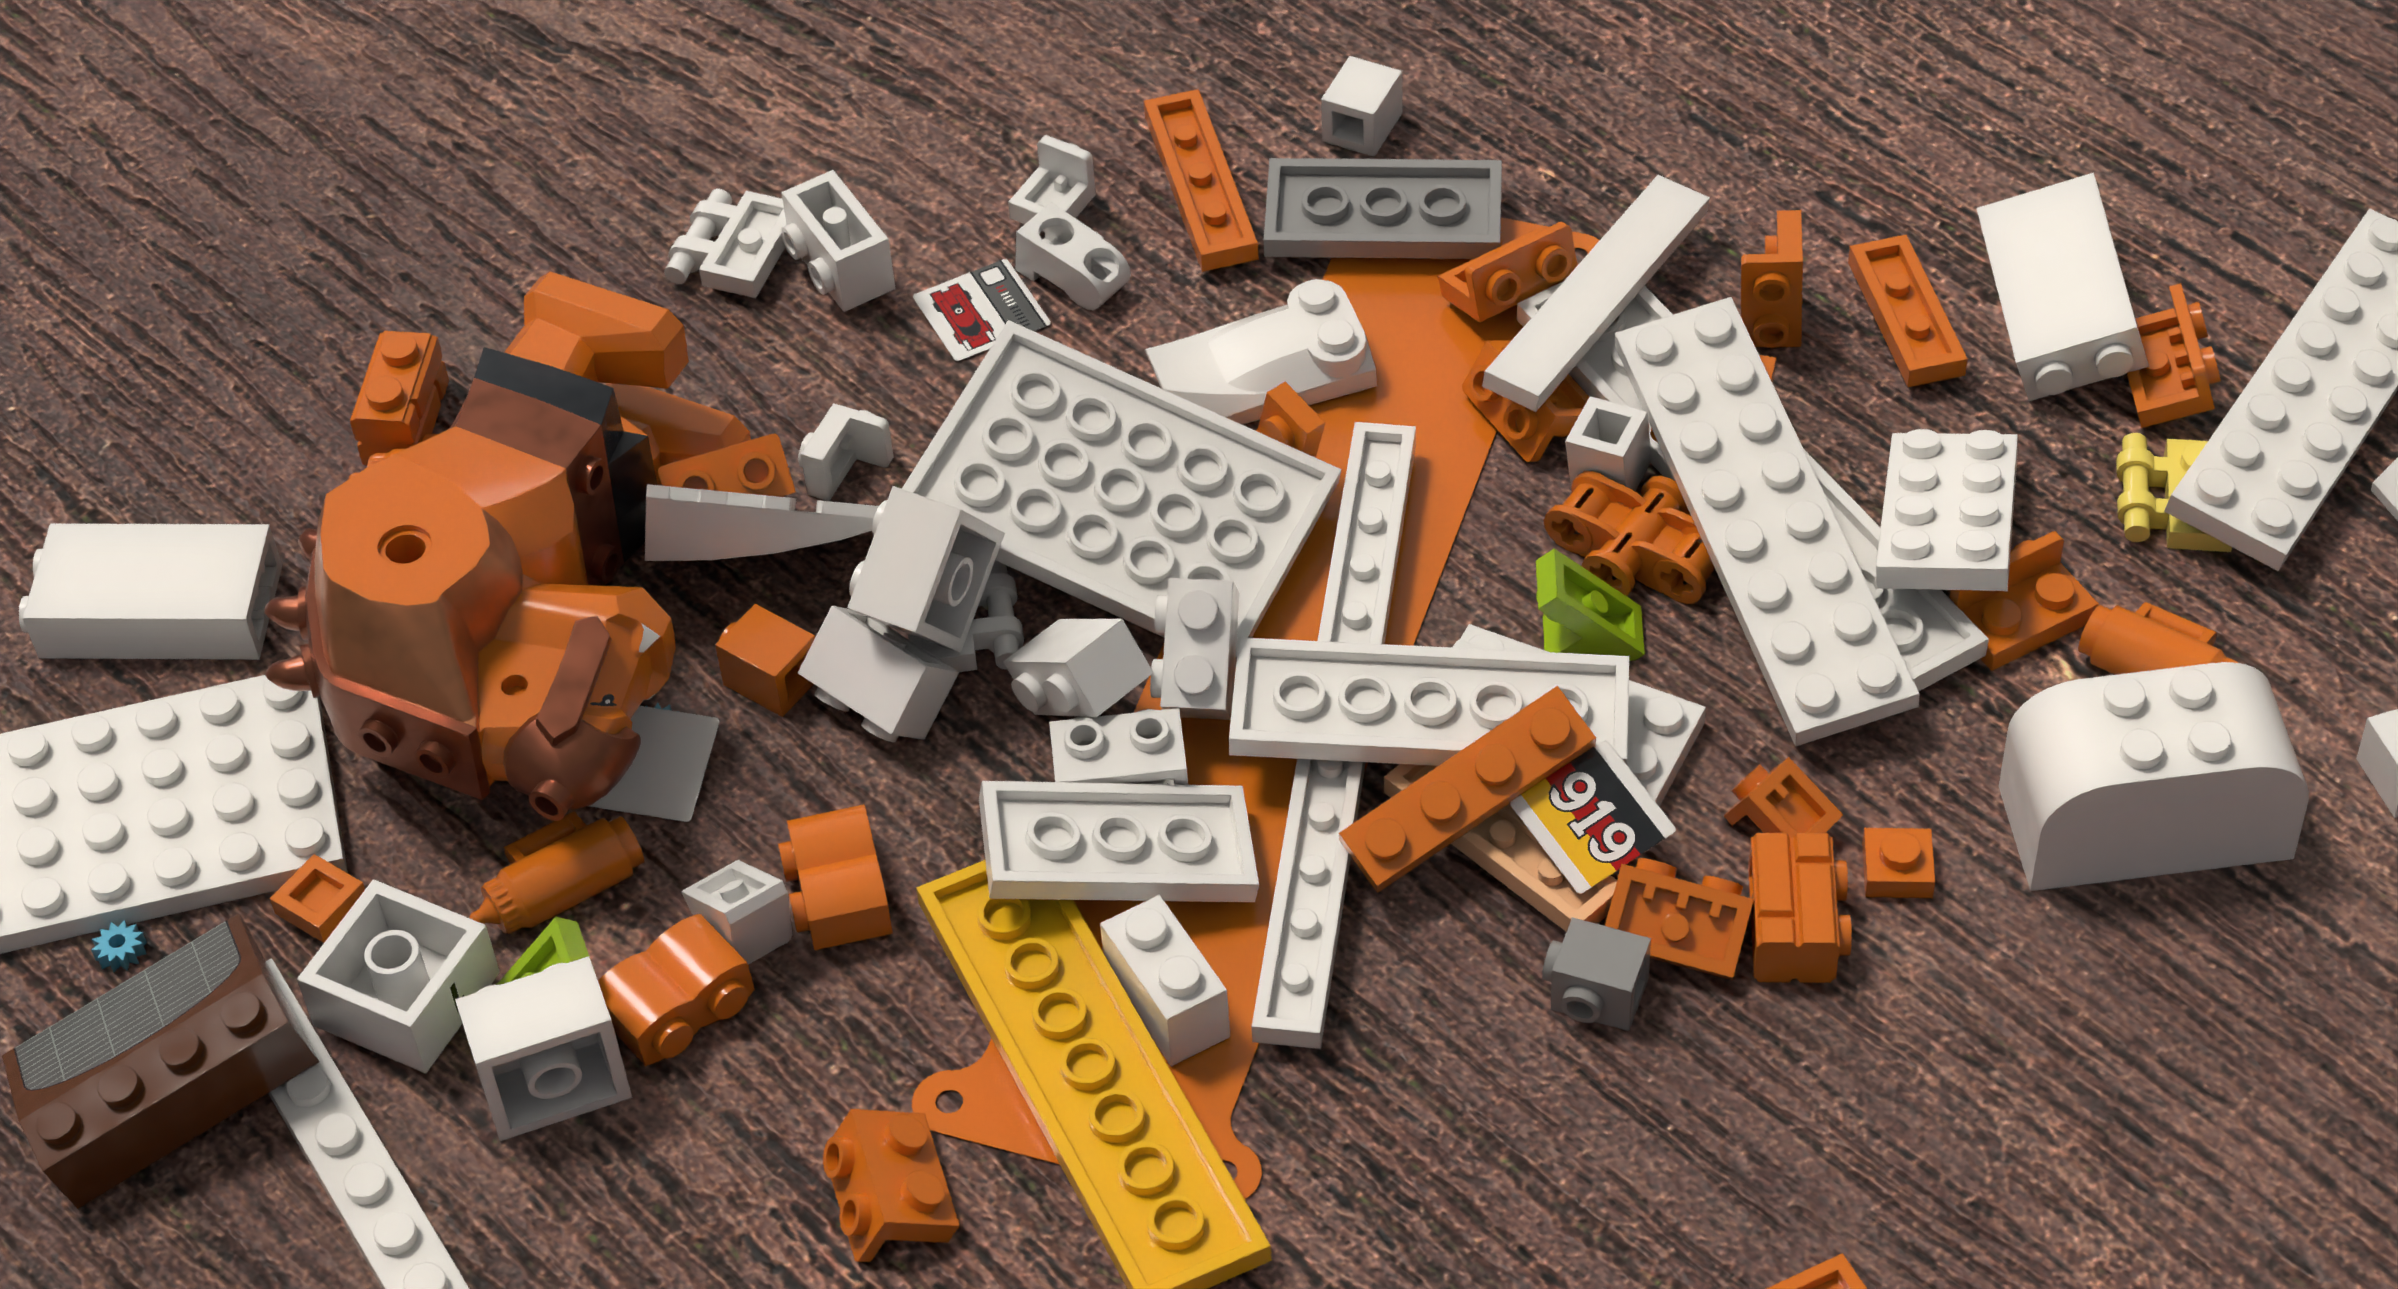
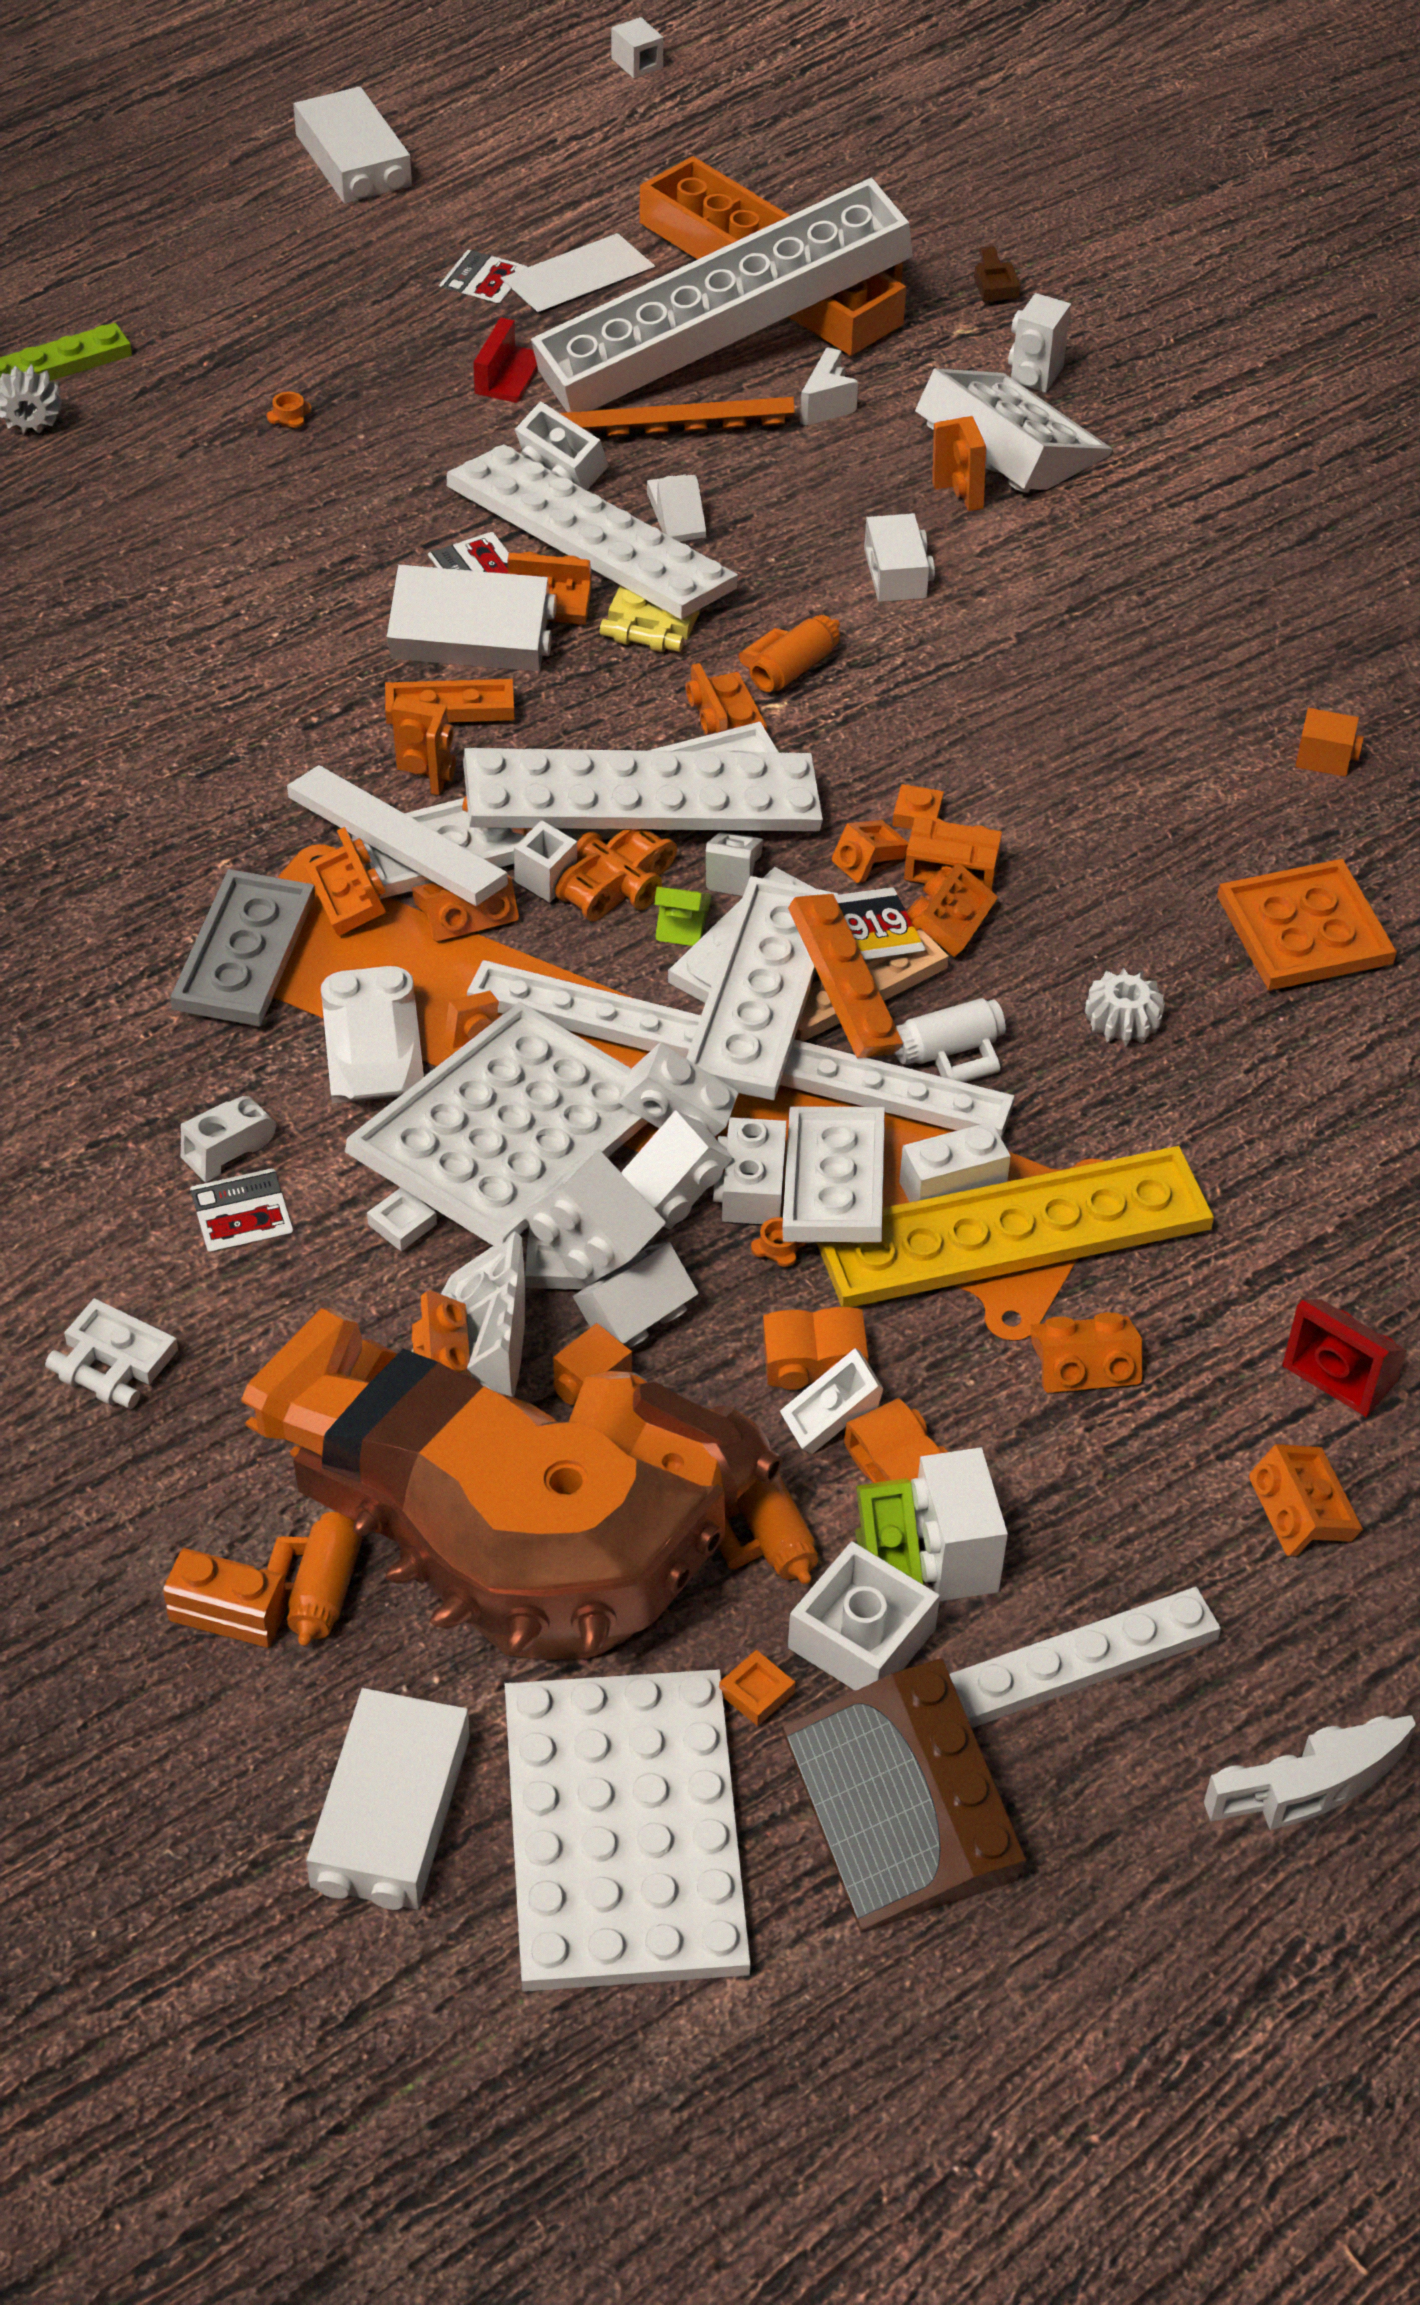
camera: 85 degrees left, 0 degrees up
medium azure piece [91,920,147,973] -> none
white brick [781,170,896,312] -> none
white bracket [798,403,894,501] -> none
white bracket [1008,135,1096,232] -> none
orange plate [1144,89,1259,272] -> none
white brick [1321,56,1402,157] -> none
light grey brick [1542,917,1651,1031] -> none
white plate [1876,429,2018,591] -> none
white brick [1998,662,2309,891] -> none
none -> sticker [428,532,509,574]
none -> white slope [706,832,764,896]
none -> white piece [894,998,1006,1082]
none -> white gear [1085,968,1165,1047]

